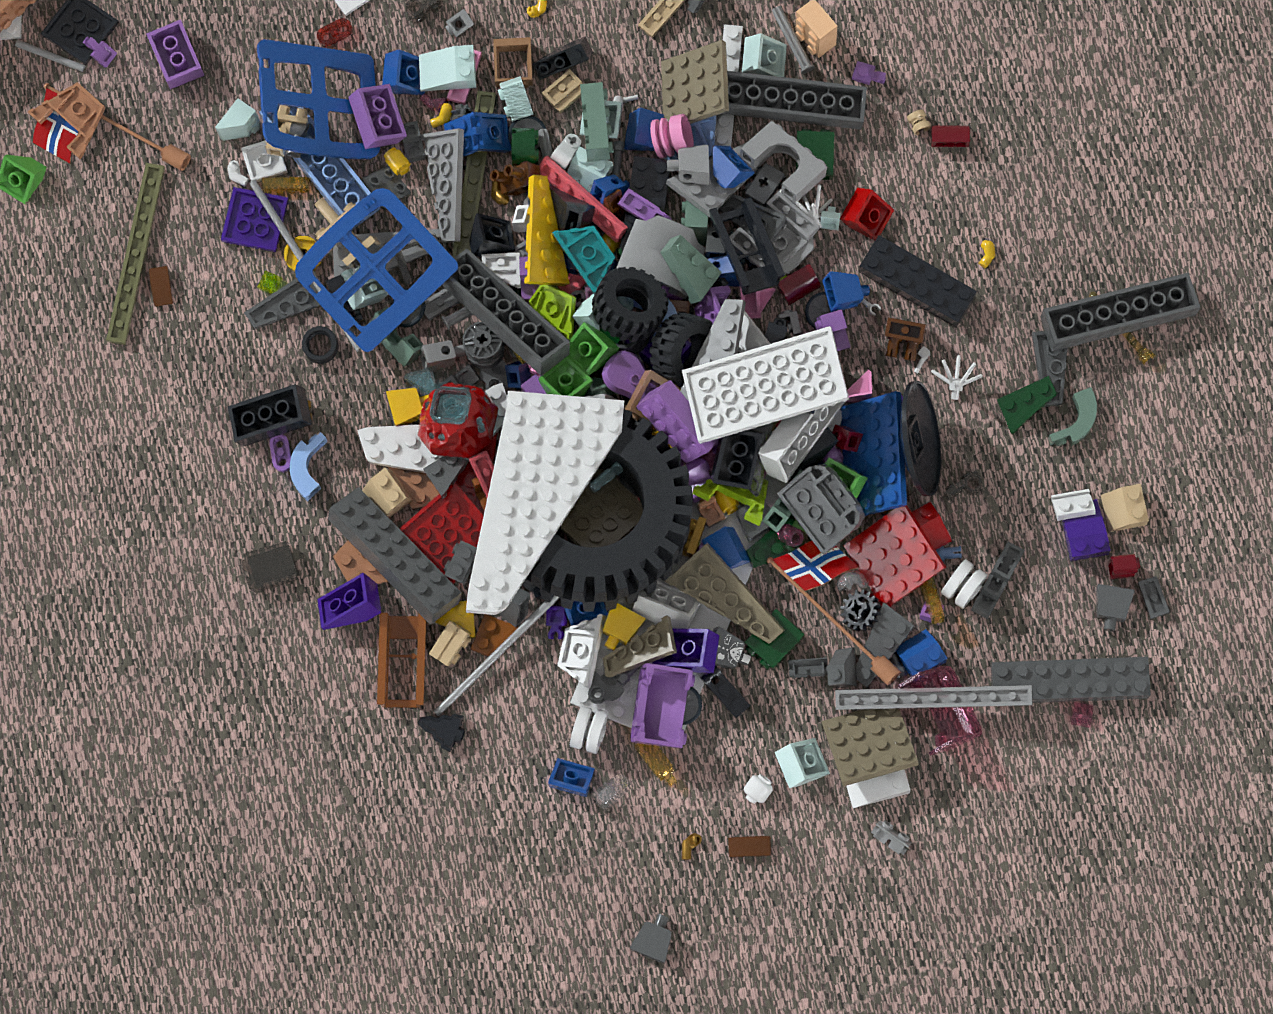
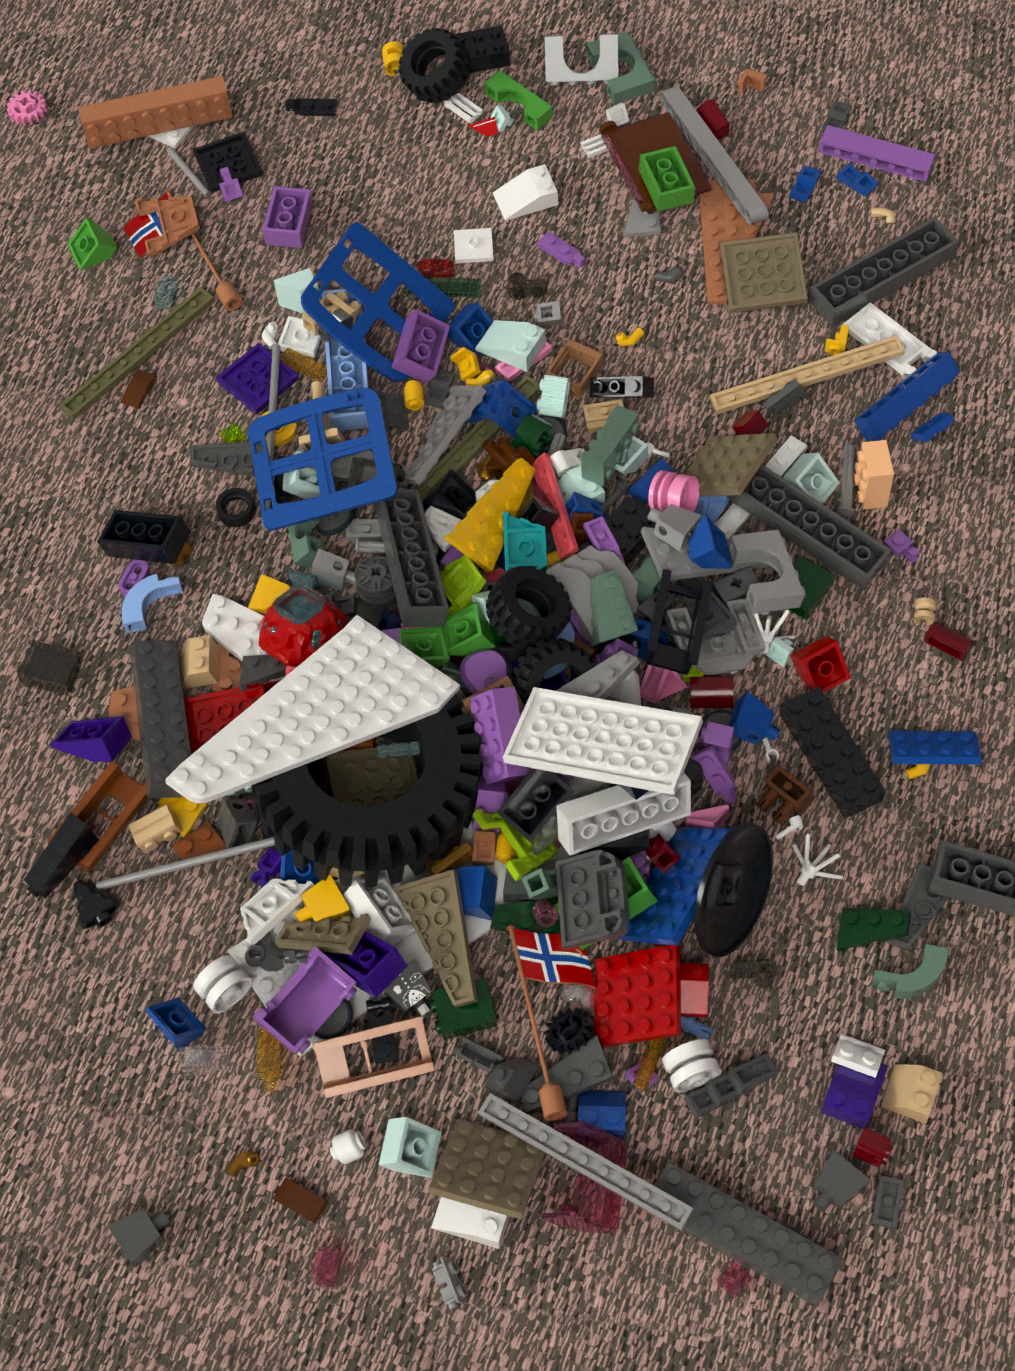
camera: 30 degrees right, 15 degrees down
none -> black slope [24,813,99,899]
none -> clear light blue beam [154,276,177,309]
none -> clear pink brick [311,1247,344,1288]
none -> piece [312,1016,435,1098]
none -> clear green tile [404,277,482,298]
none -> yellow bracket [450,347,481,381]
none -> medium lavender hinge [693,745,737,804]
none -> dark red brick [732,410,769,435]
none -> blue plate [888,730,982,765]

